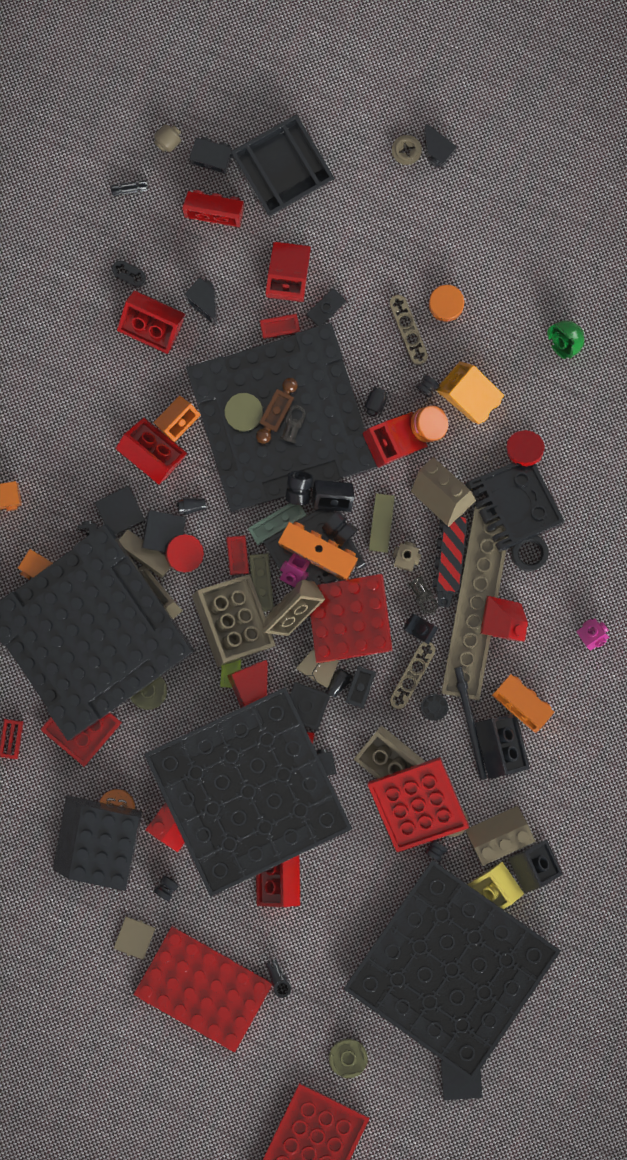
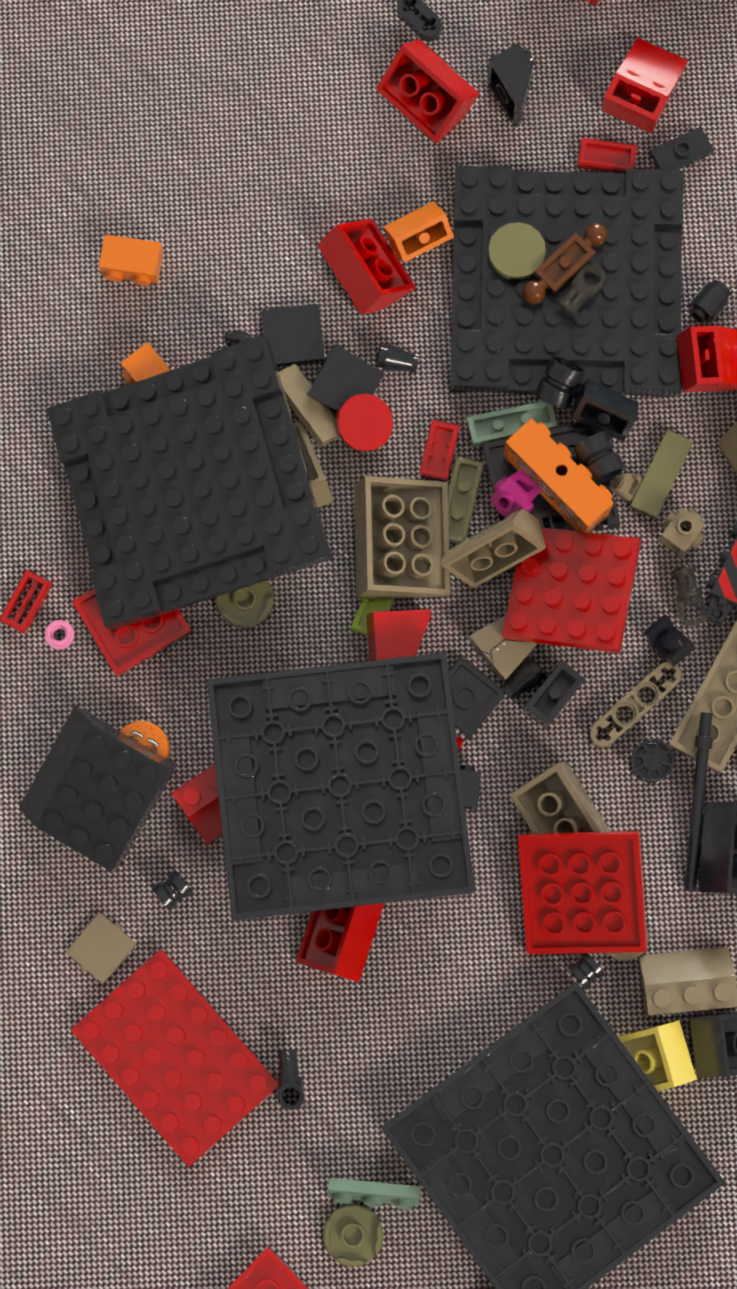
camera: 20 degrees right, 5 degrees down
none -> bright pink plate [45,620,74,650]
none -> sand green plate [328,1178,421,1210]
none -> dark tan tile [609,473,644,503]

